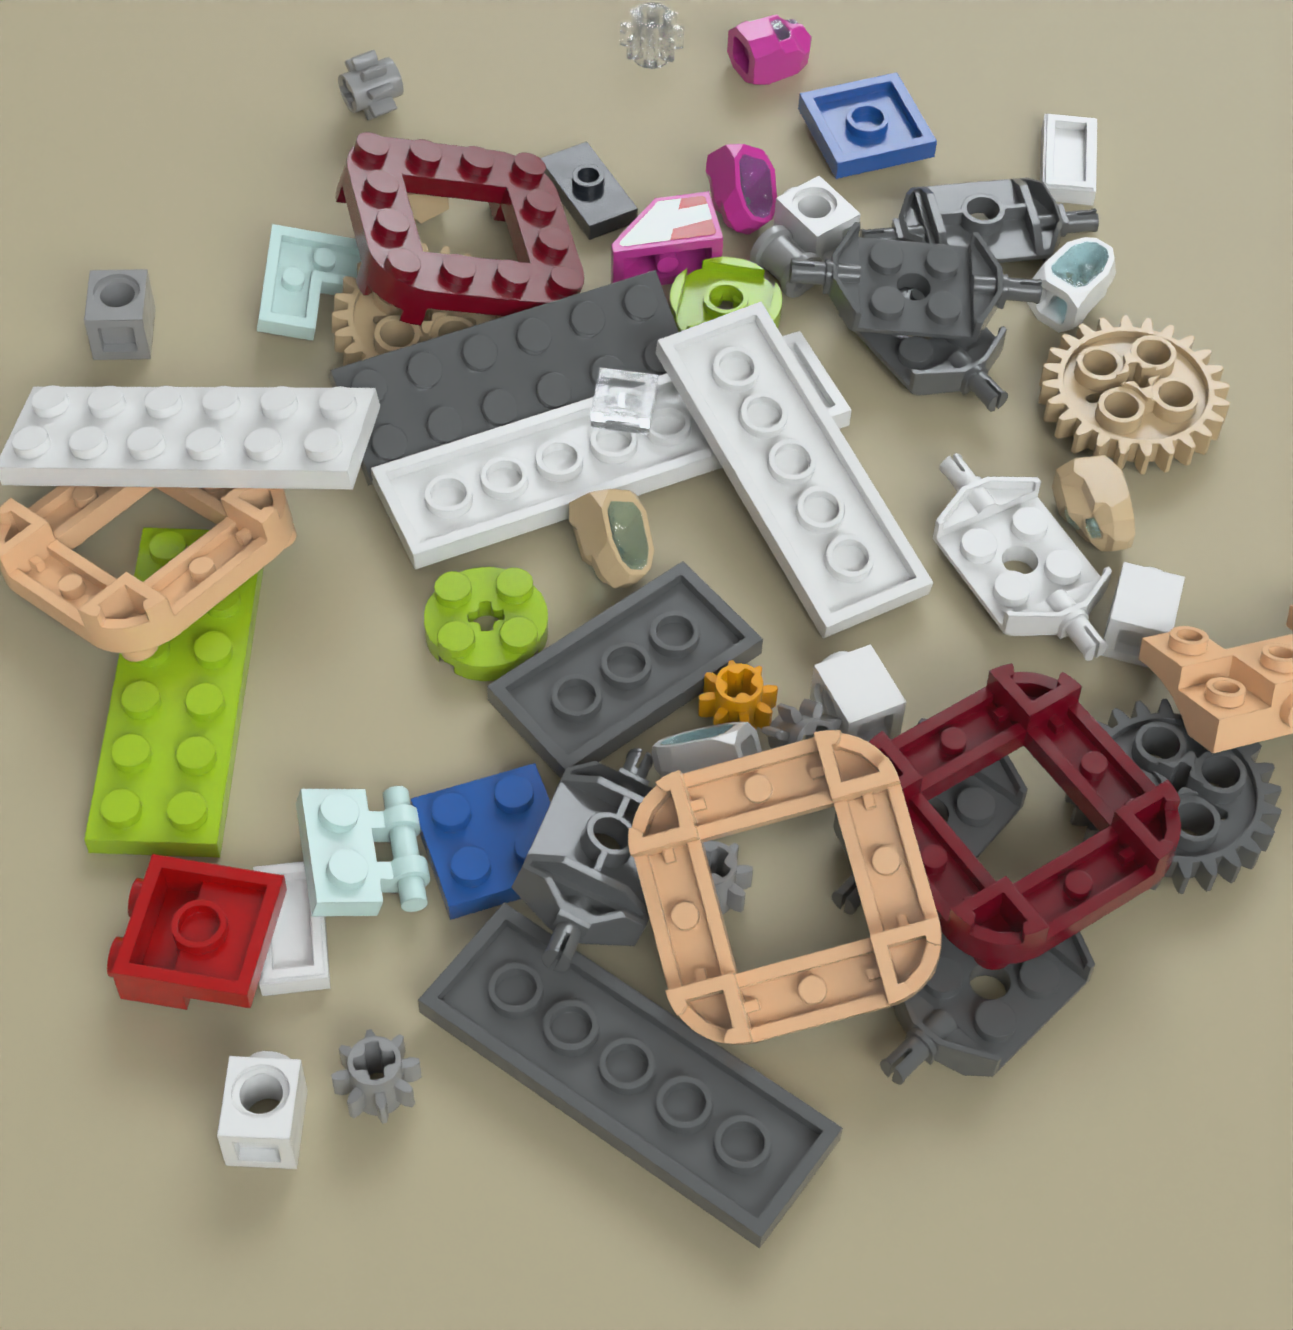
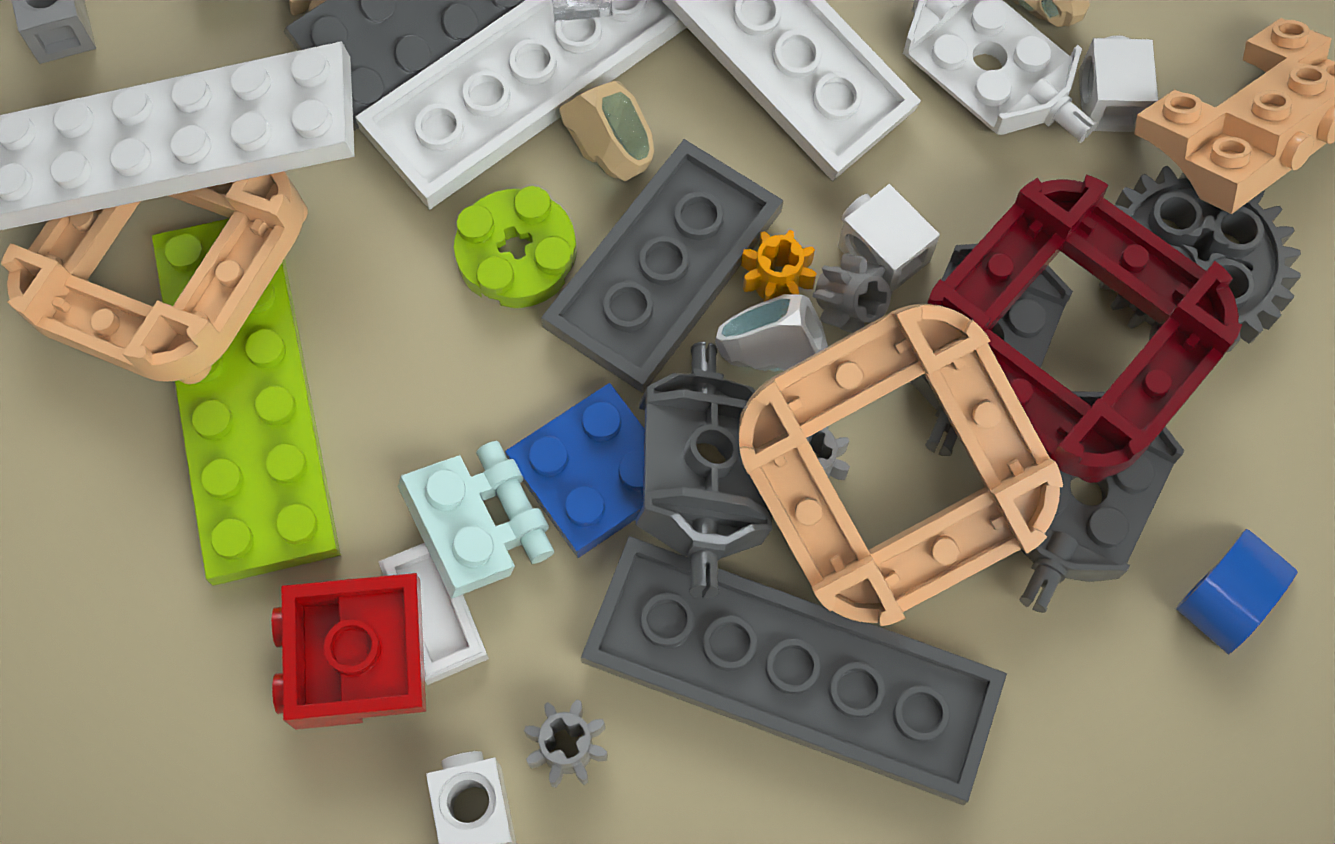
camera: 15 degrees left, 15 degrees up
none -> blue panel [1175,529,1298,655]

